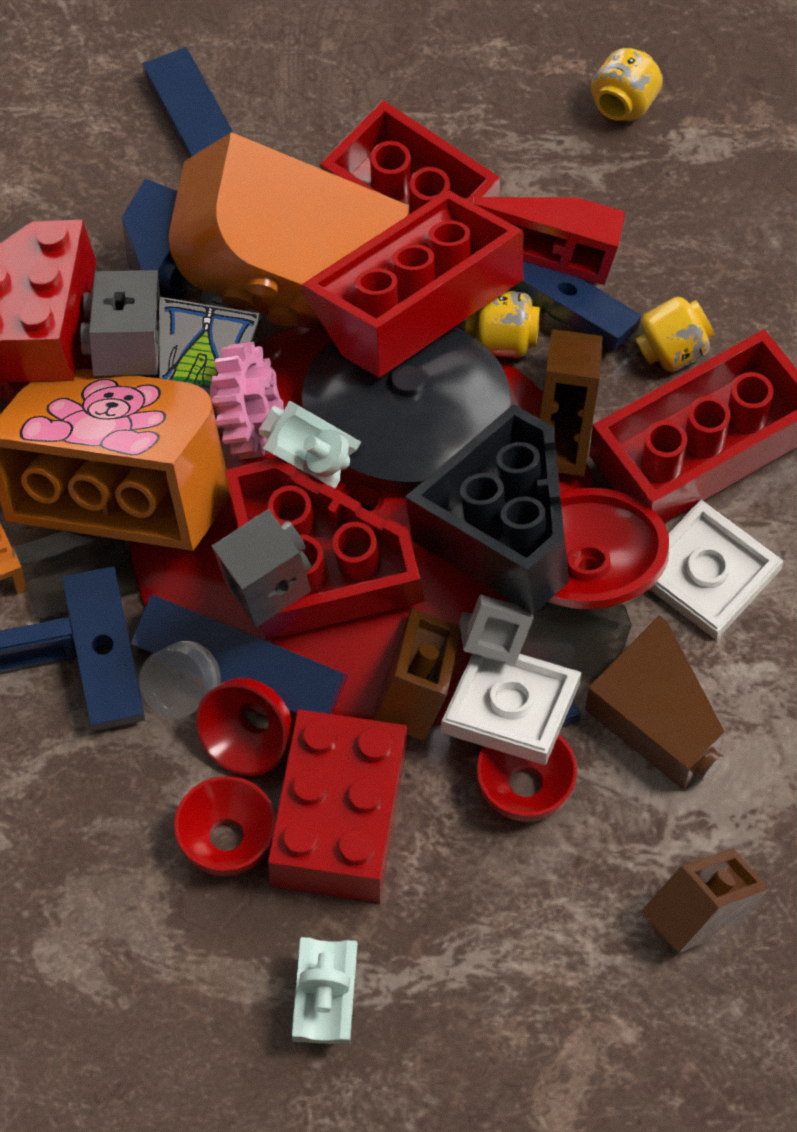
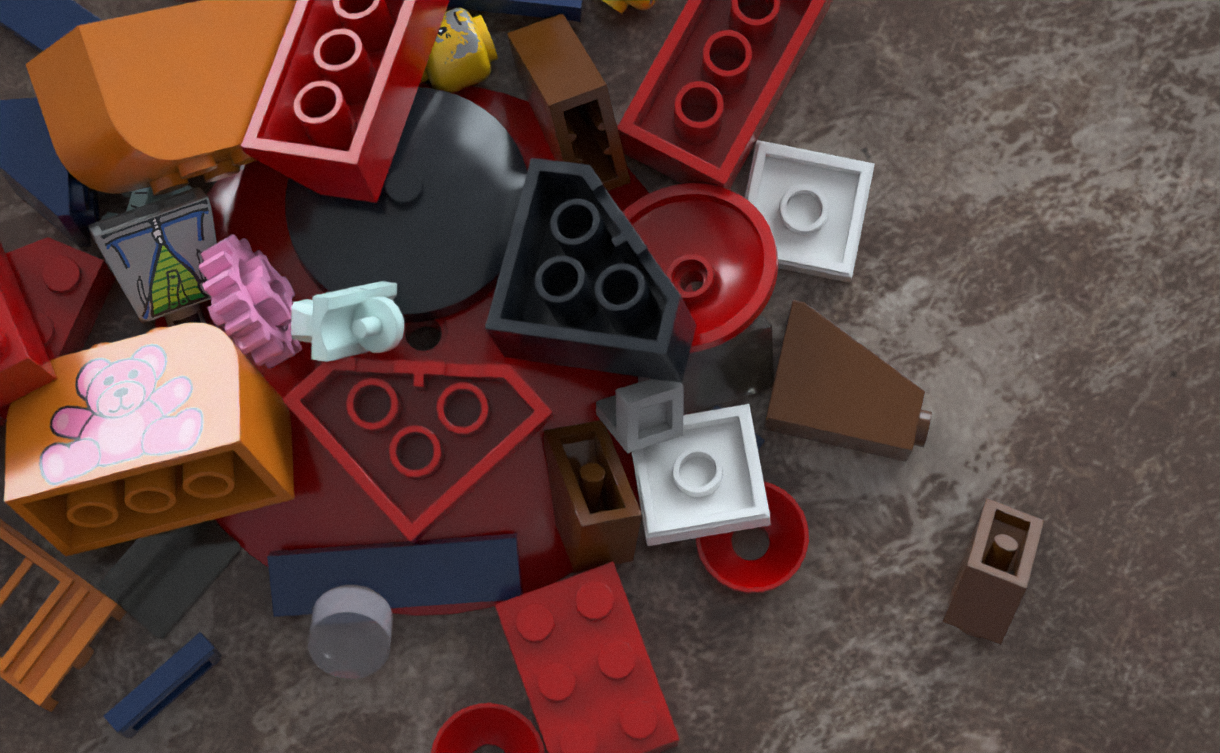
camera: 30 degrees left, 15 degrees up
dark blue tile [62,566,145,731] -> none
dark grey brick [81,270,160,376] -> none
red piece [196,677,293,776] -> none
dark grey brick [212,509,312,627] -> none

